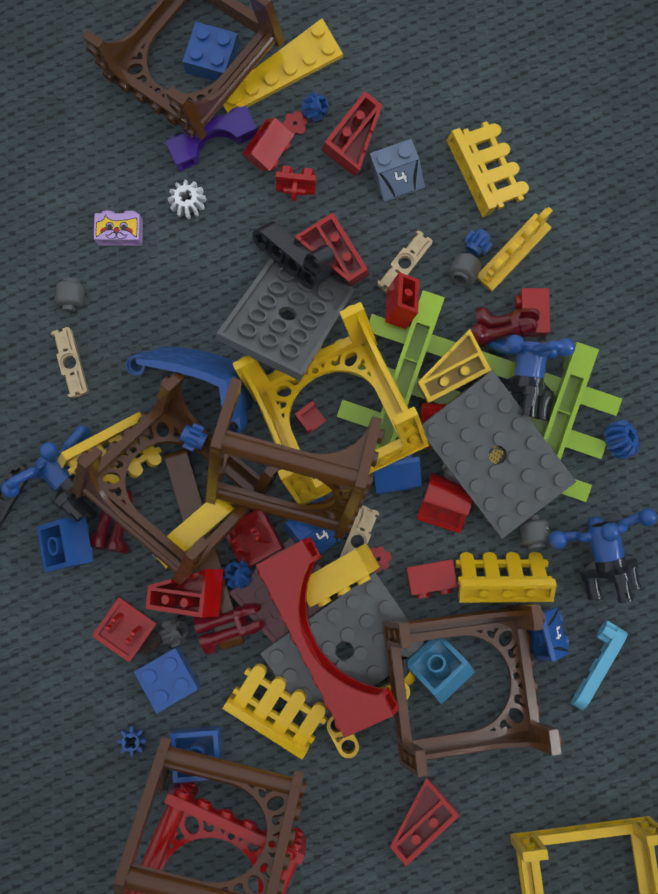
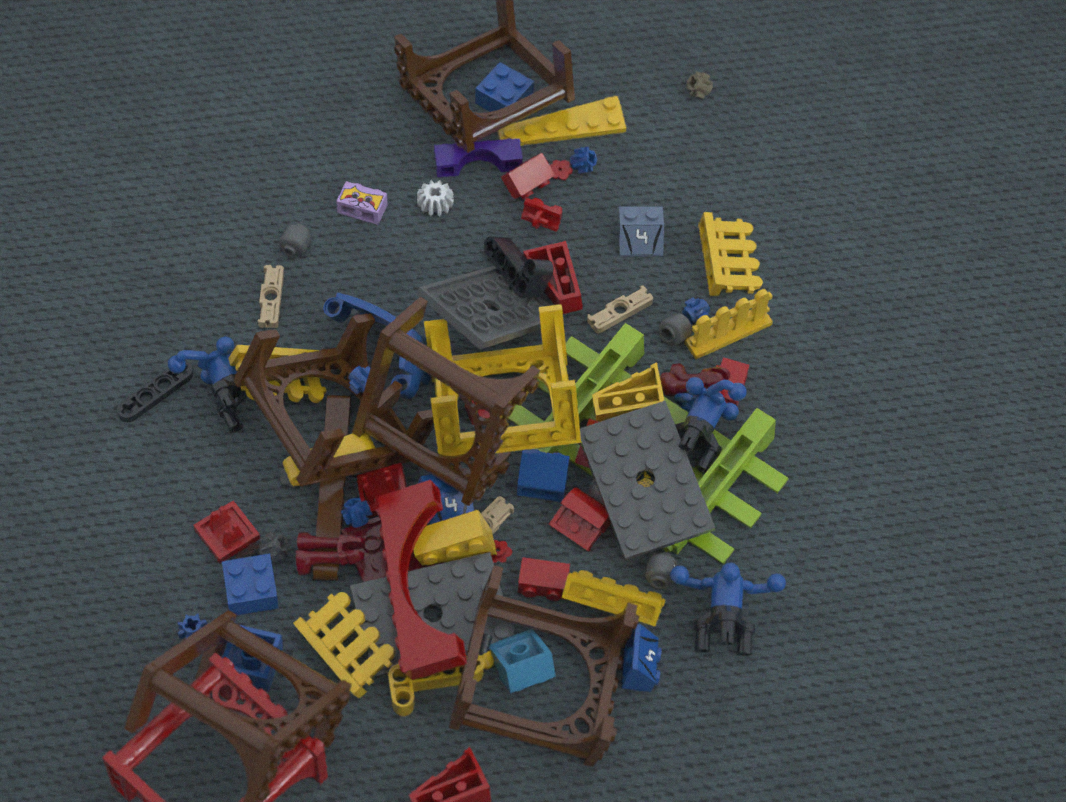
camera: 15 degrees right, 25 degrees down
blue brick [36,517,93,573] -> none
dark red piece [89,489,133,554] -> none
red wedge [145,569,224,618] -> none
red wedge [321,91,382,177] -> none
red brick [385,272,420,329] -> none
medium azure beam [571,620,628,710] -> none
blue gear [603,419,640,460] -> none

